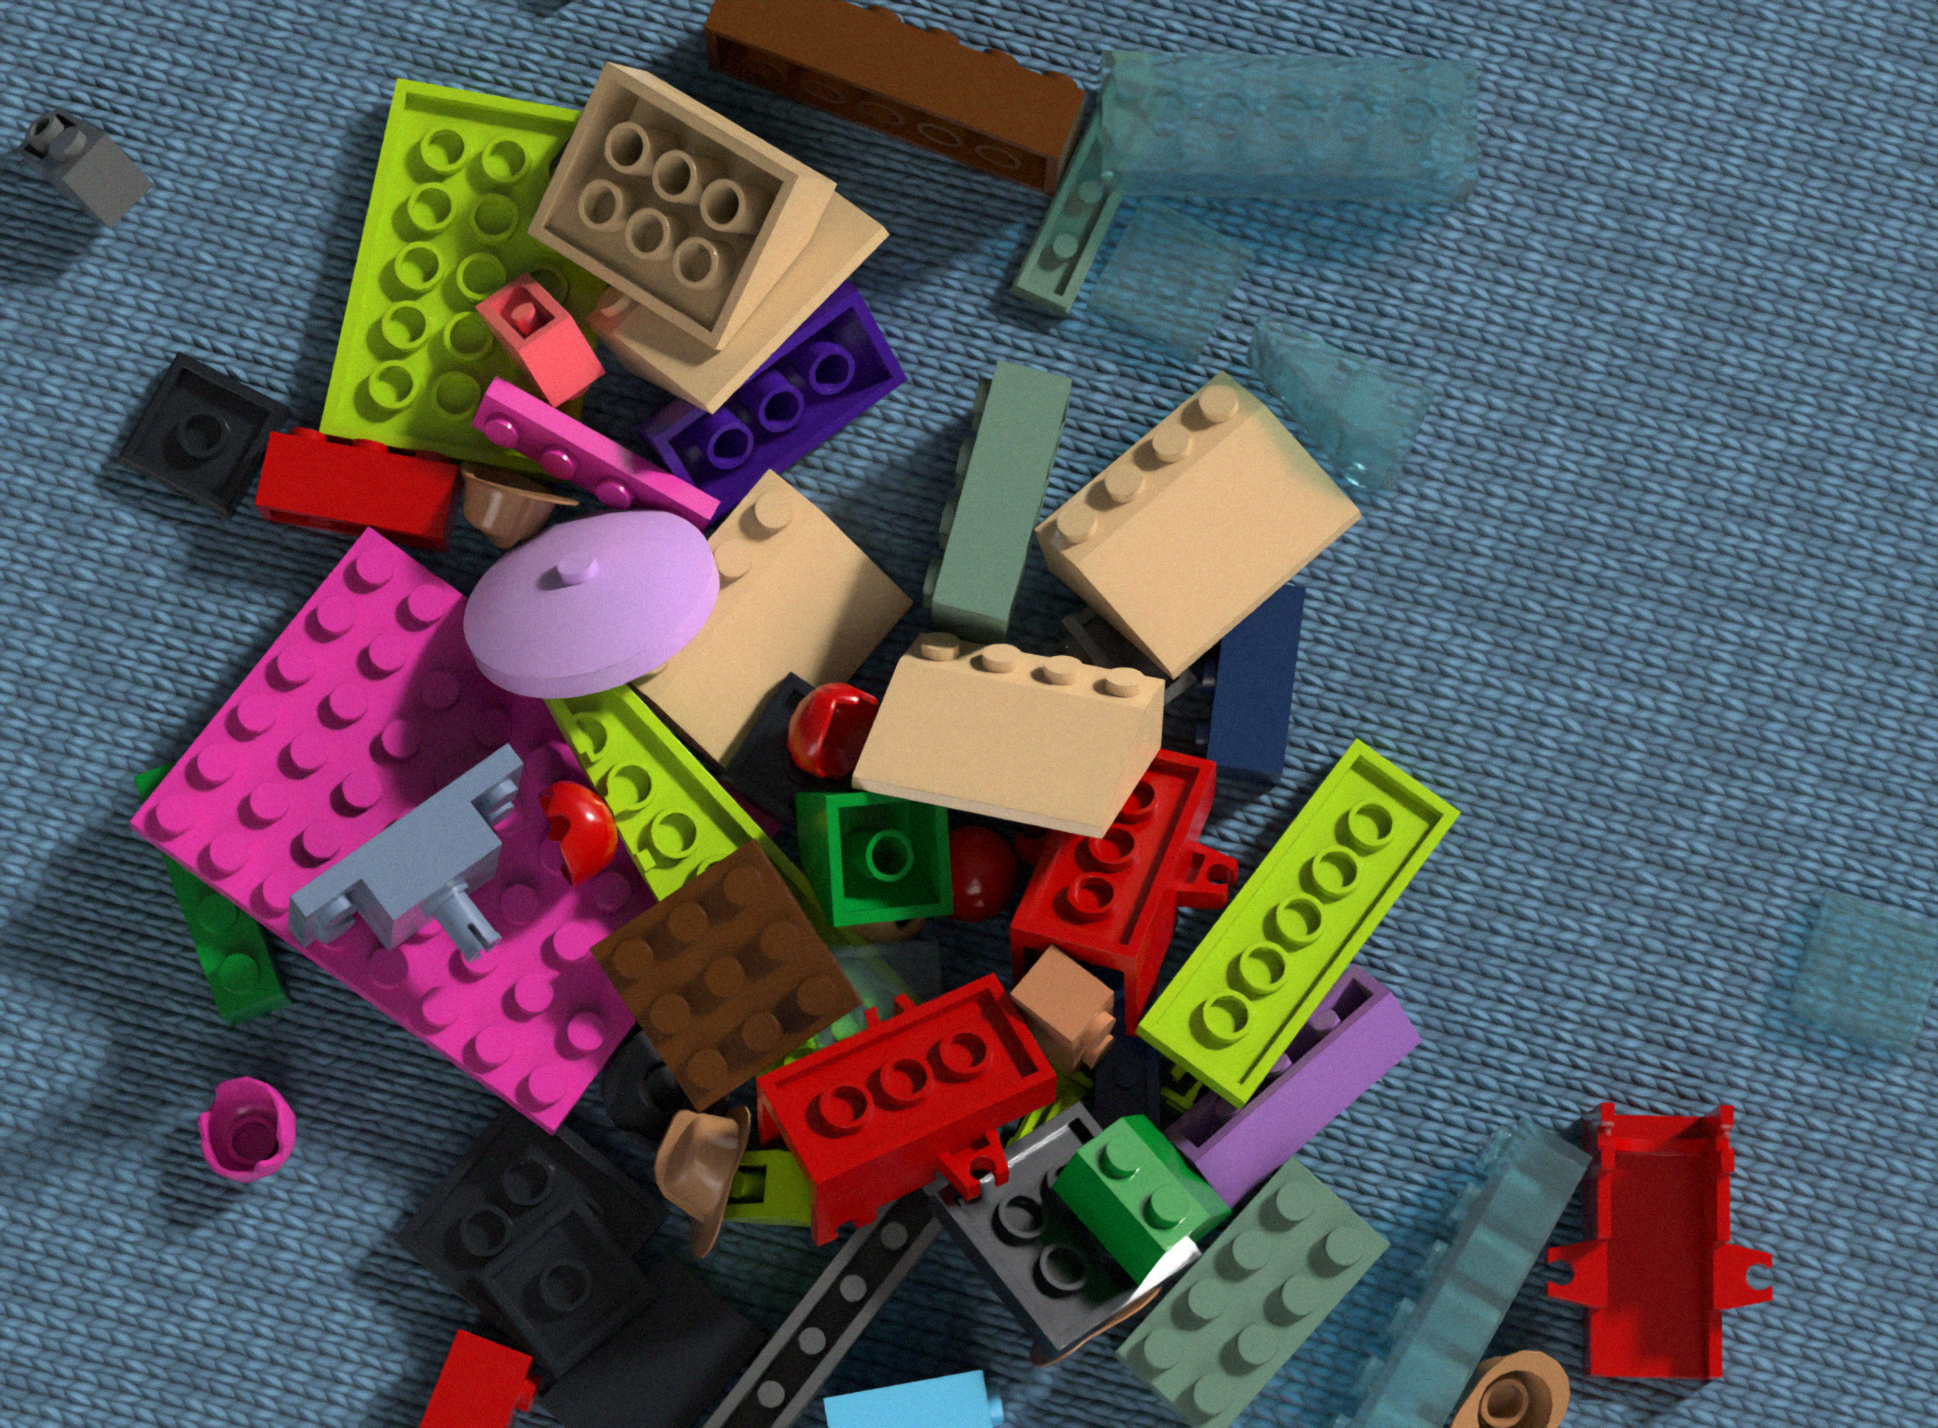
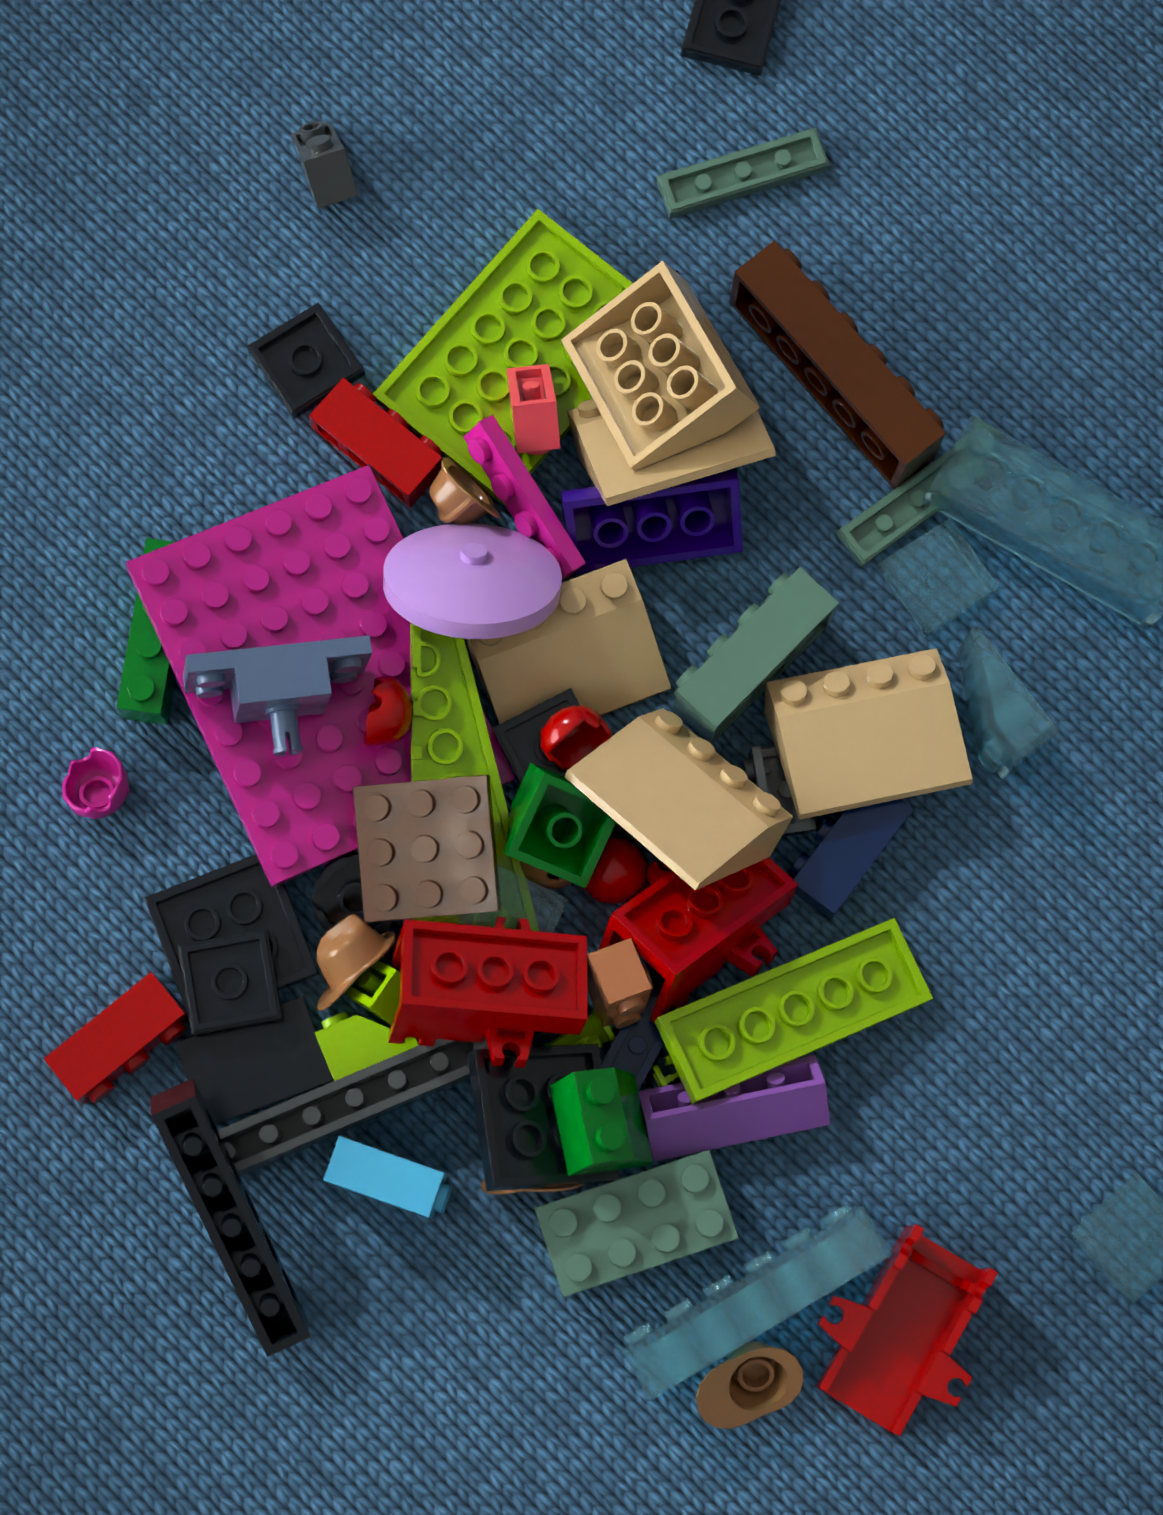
camera: 30 degrees right, 0 degrees up
none -> lime slope [314,1012,419,1081]

